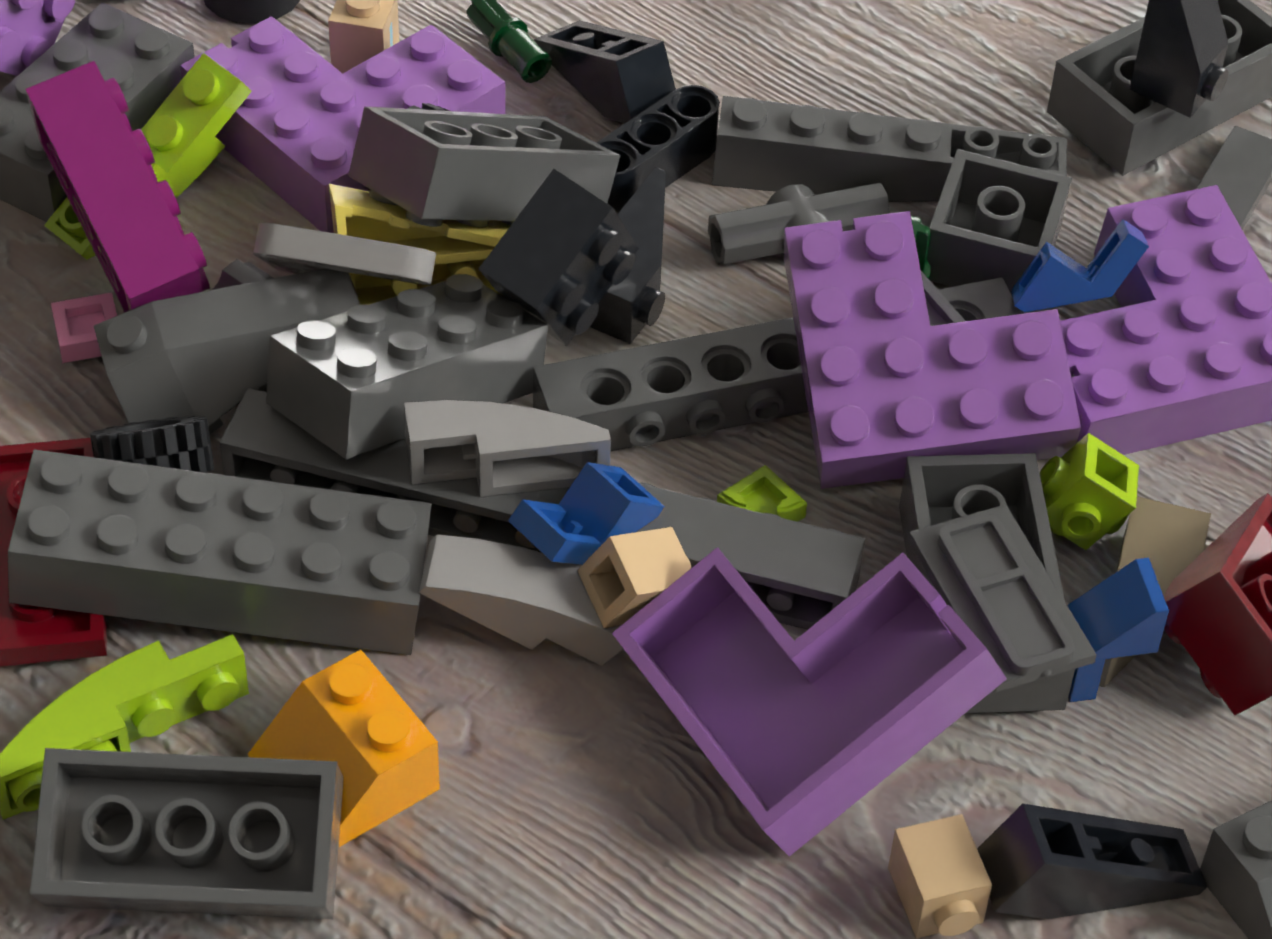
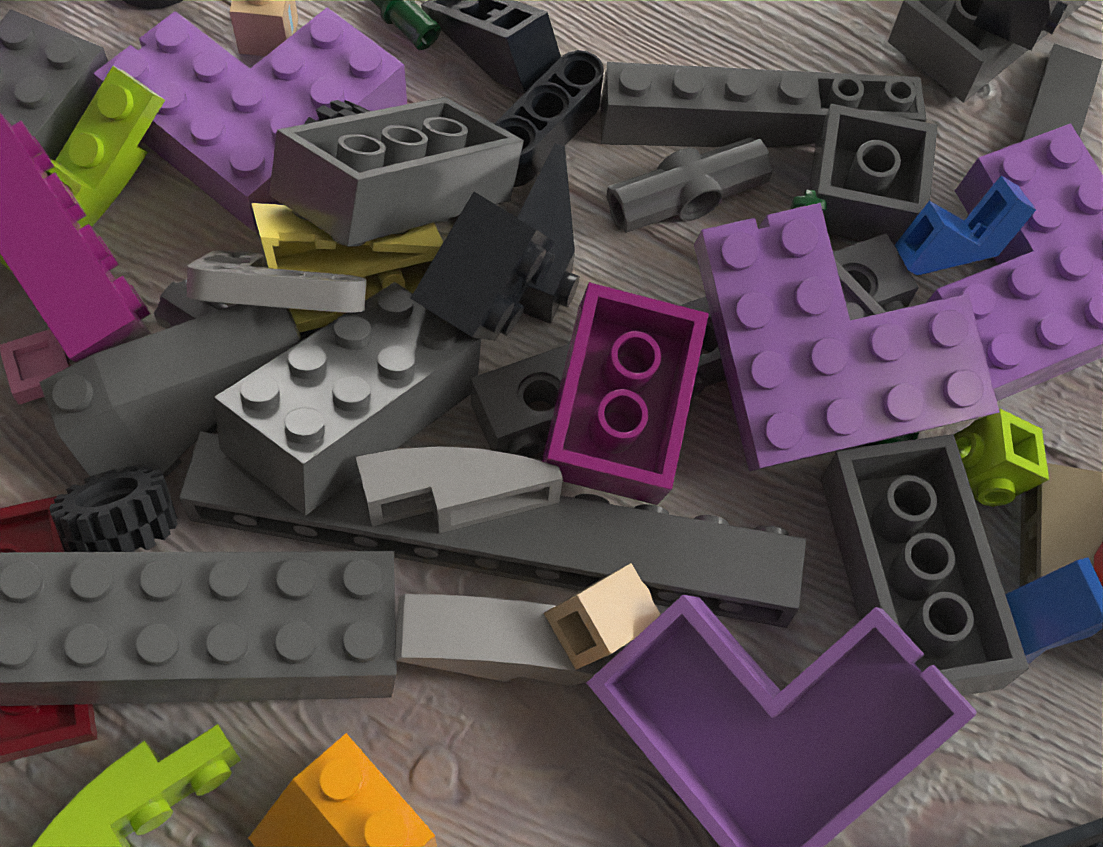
camera: 10 degrees left, 15 degrees up
blue slope [508,462,665,565] -> none
lime tile [717,465,807,522] -> none
dark grey piece [908,504,1097,693] -> none
none -> magenta brick [542,282,709,505]

